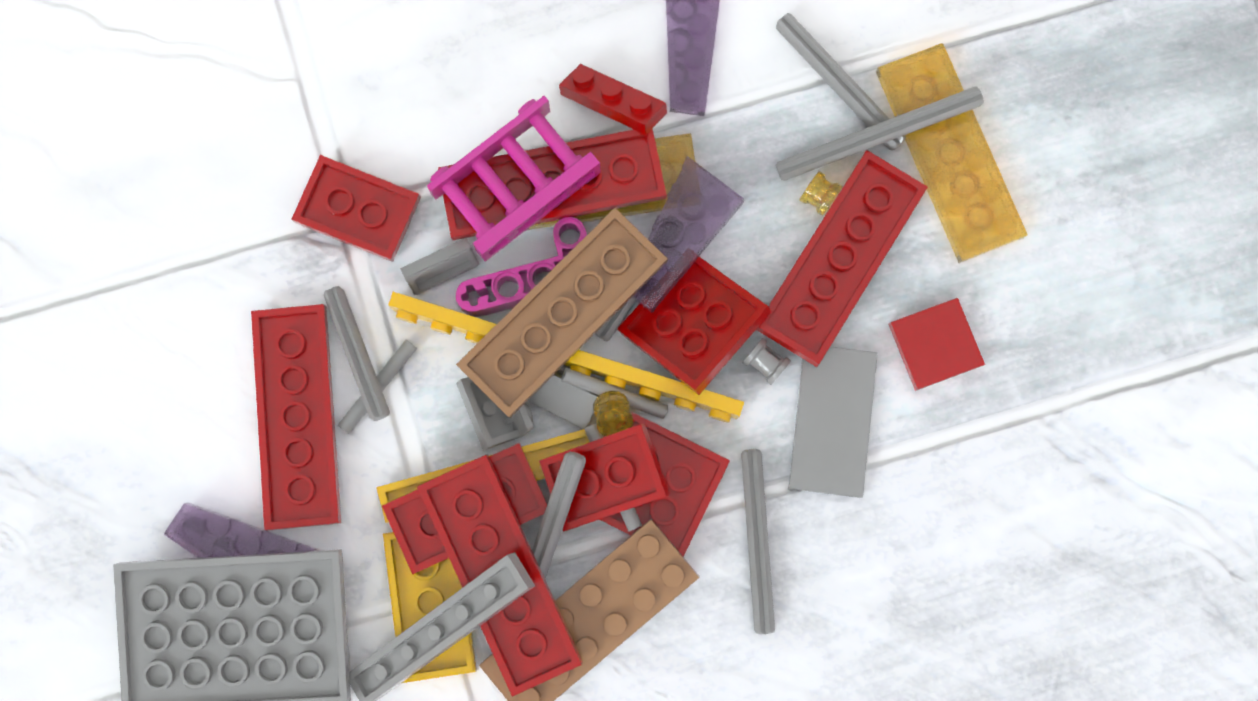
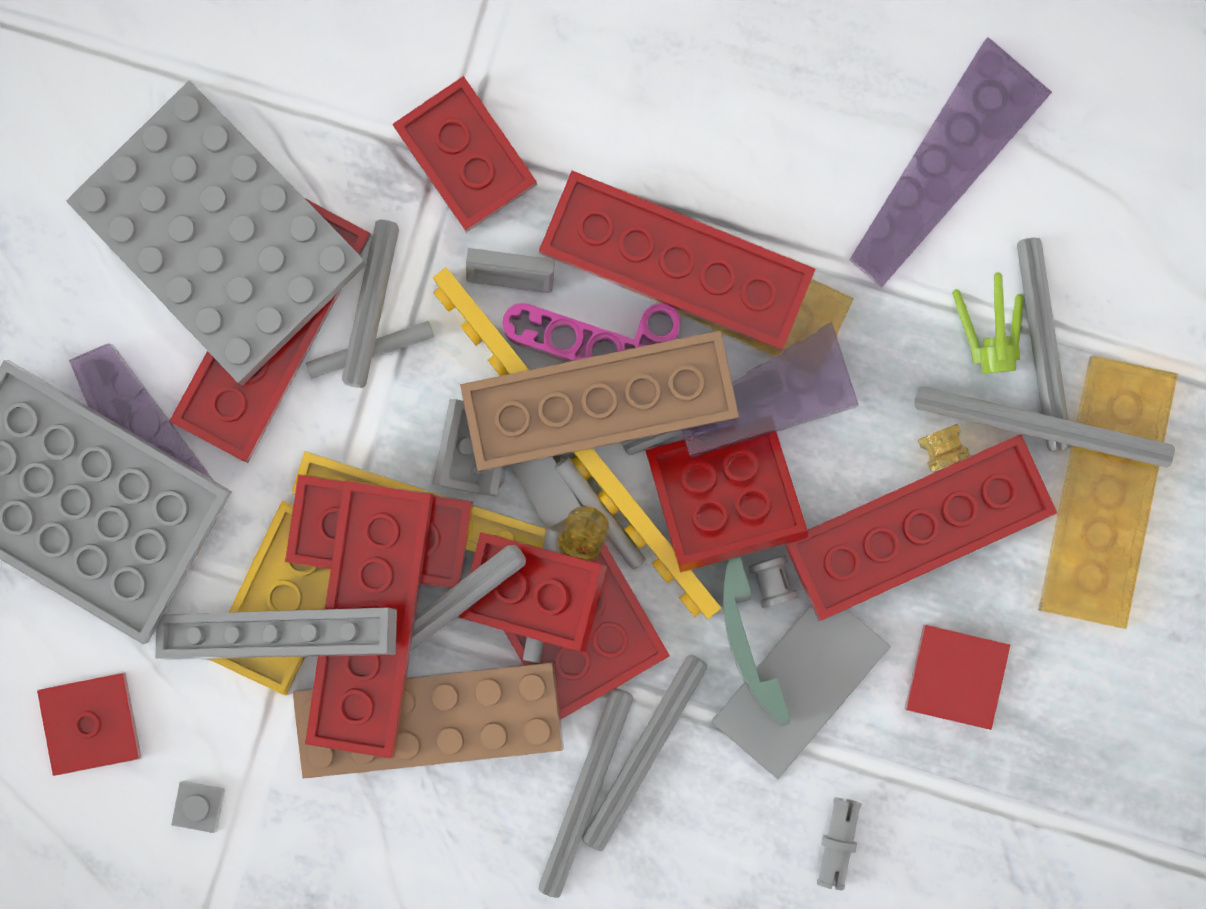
camera: 35 degrees right, 5 degrees up
dark pink fence [426,95,600,262] -> none
red plate [559,63,667,135] -> none
none -> light grey plate [66,80,368,386]
none -> light grey axle [538,688,633,898]
none -> sand green slope [723,556,791,727]
none -> light grey pin [817,797,862,890]
none -> lime plant [952,272,1024,374]

